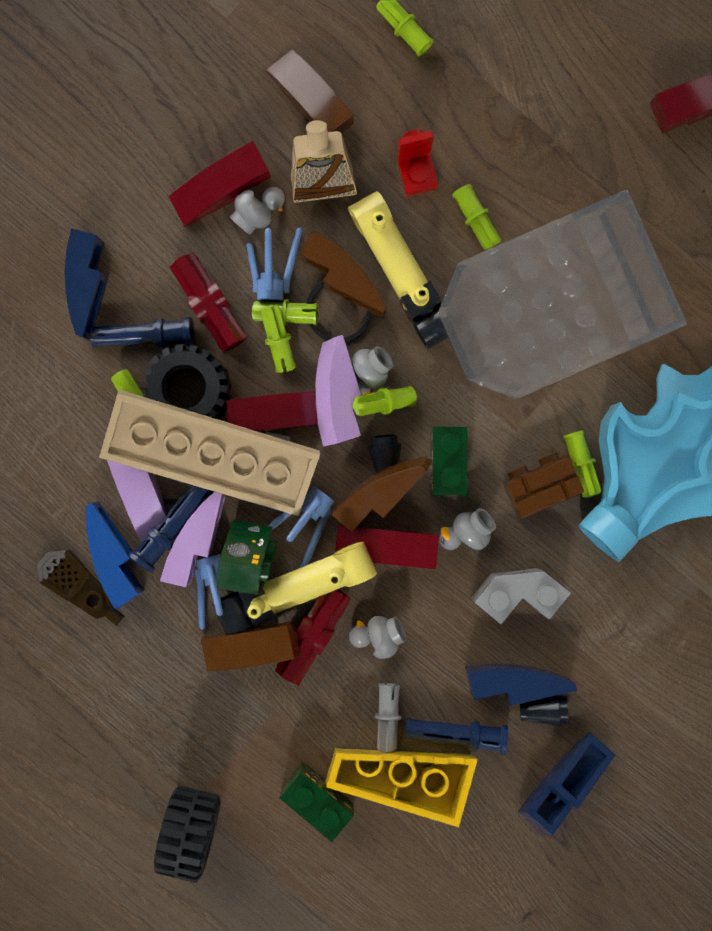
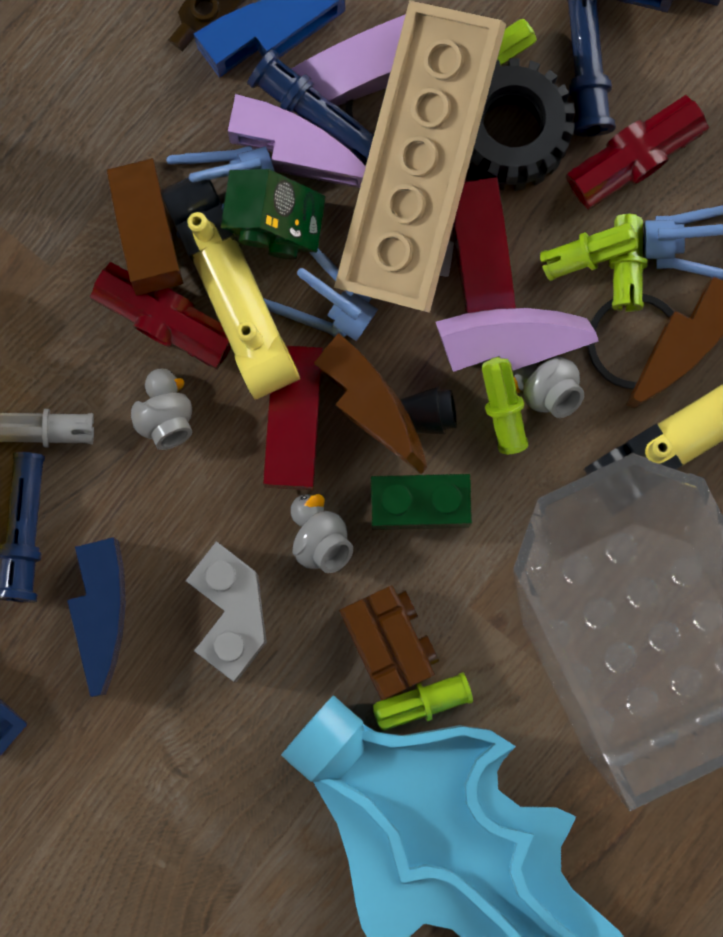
camera: 90 degrees right, 5 degrees down
black cone [520,695,569,727] -> none

